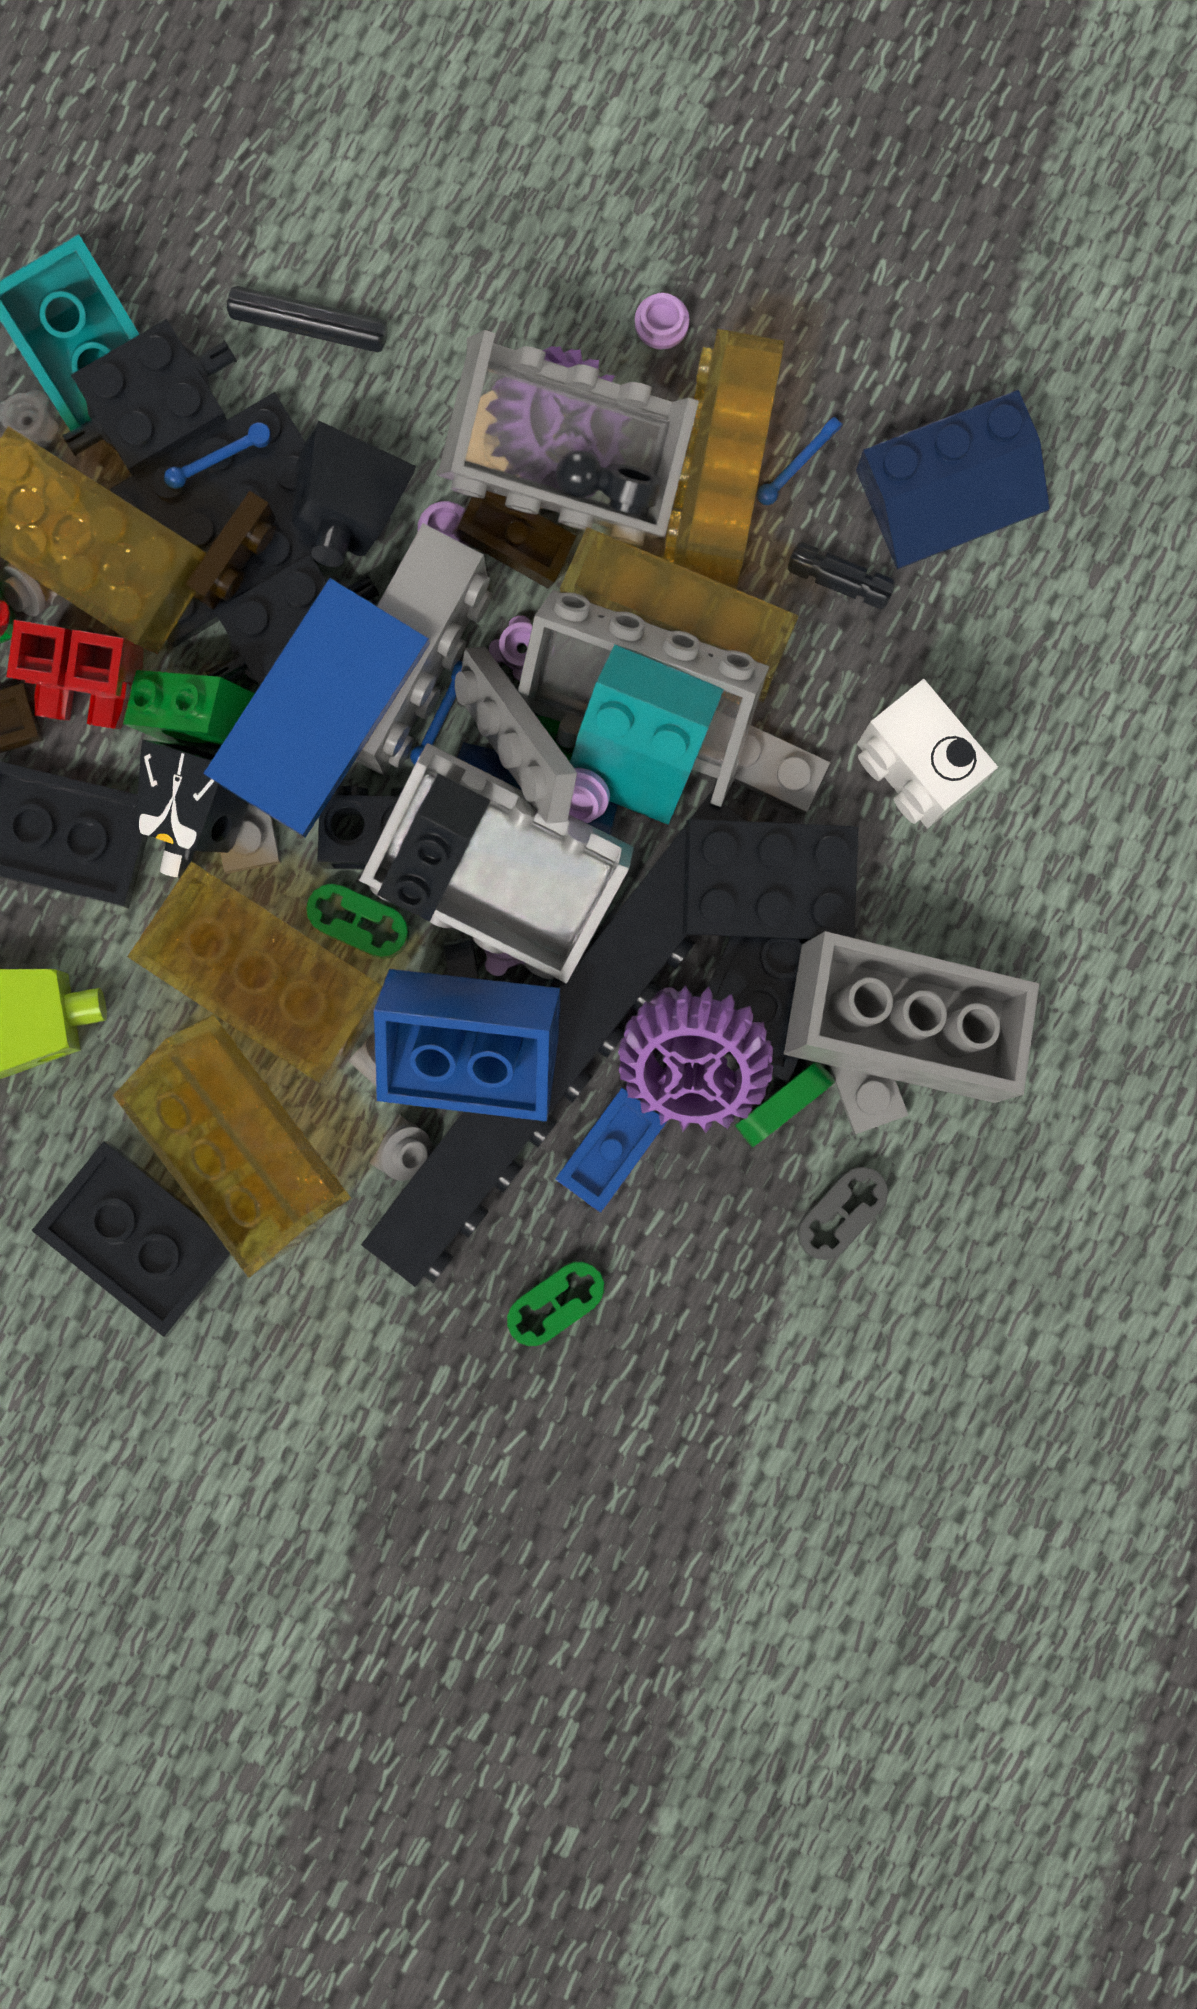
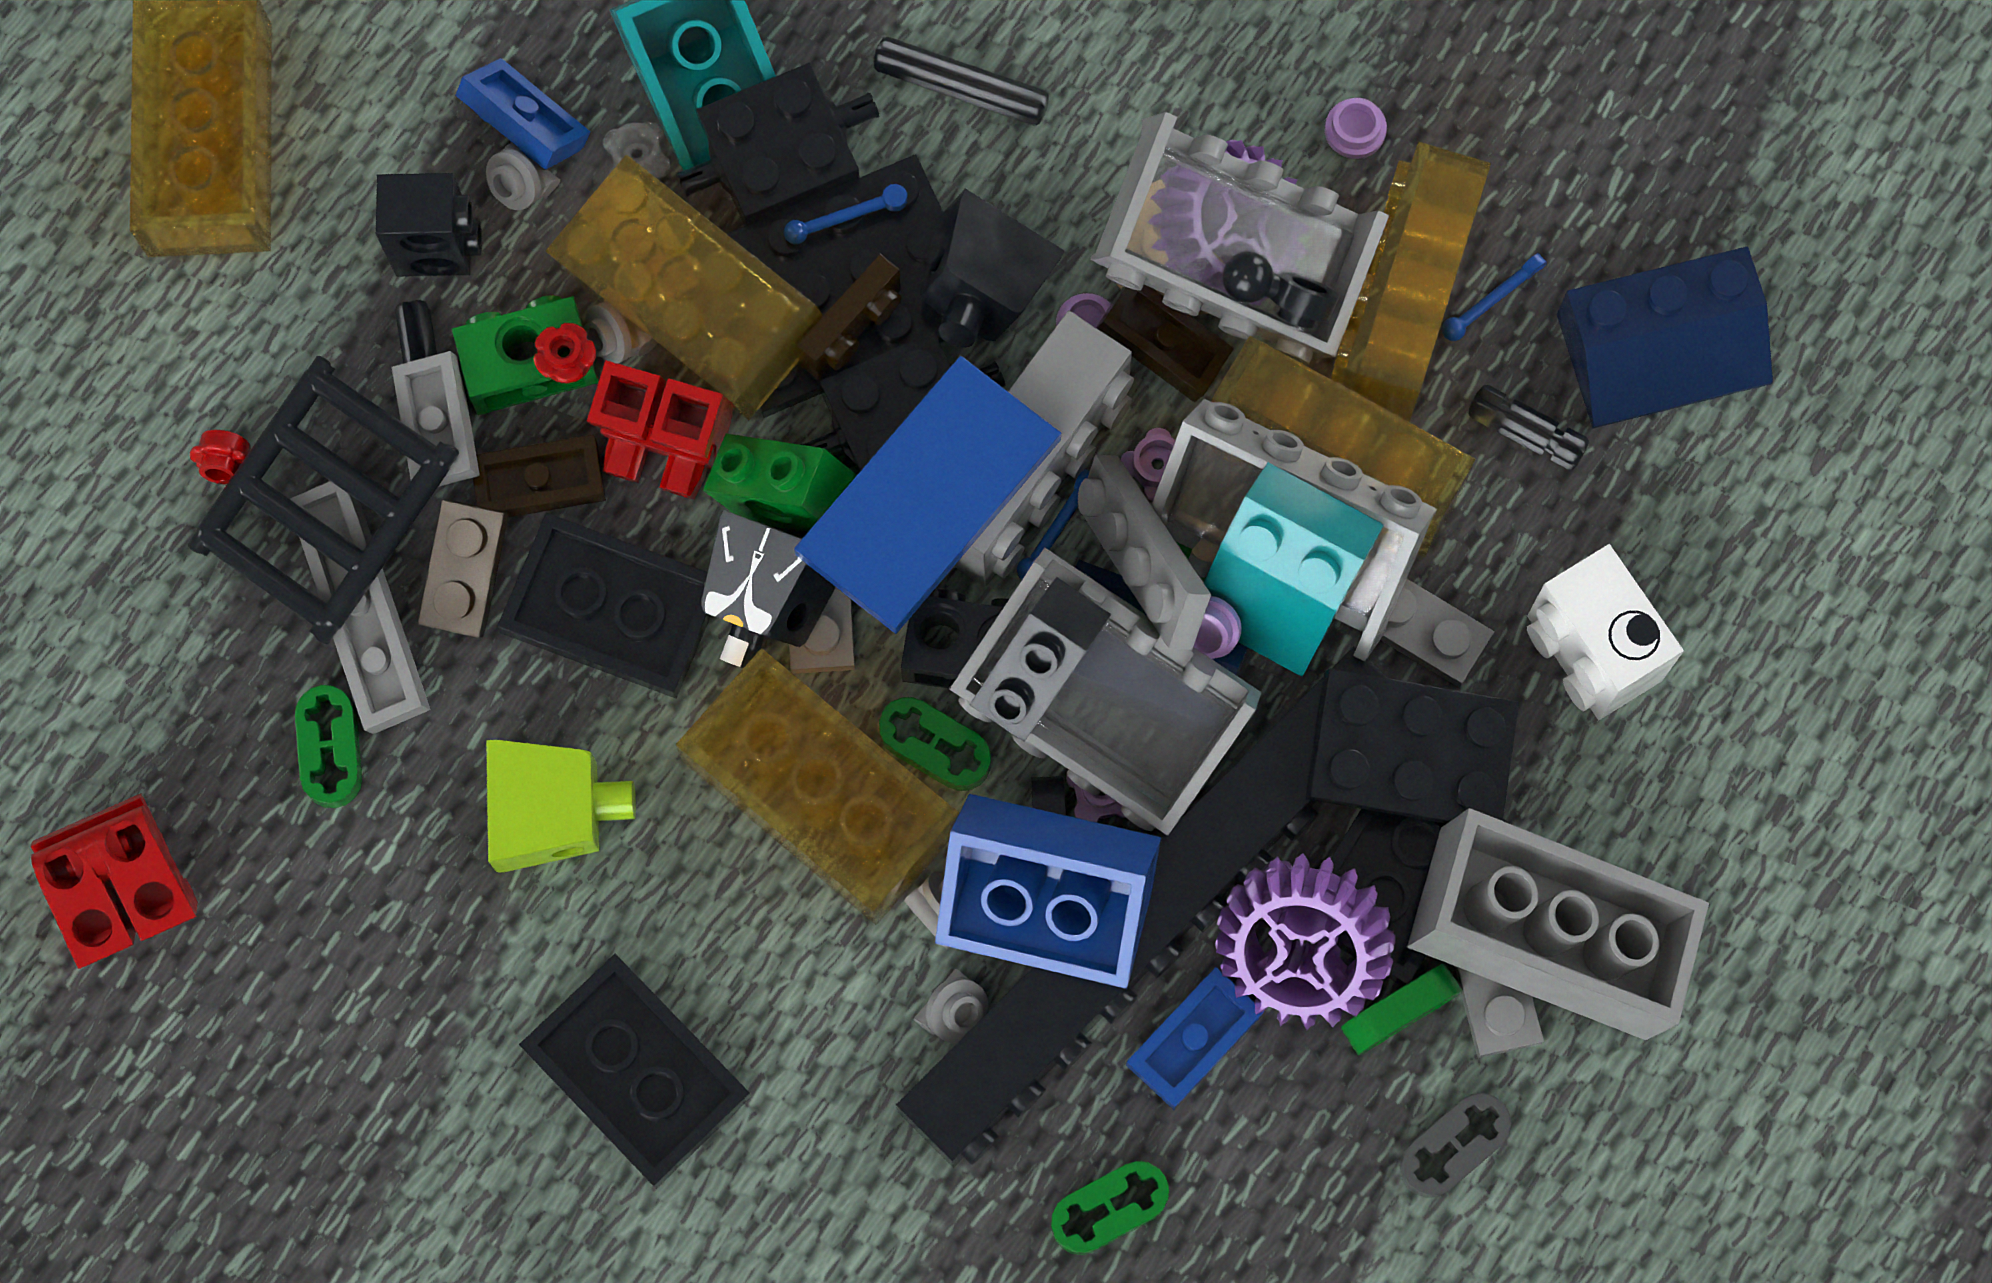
camera: 10 degrees right, 10 degrees down
clear yellow brick [113,1014,351,1278] -> none

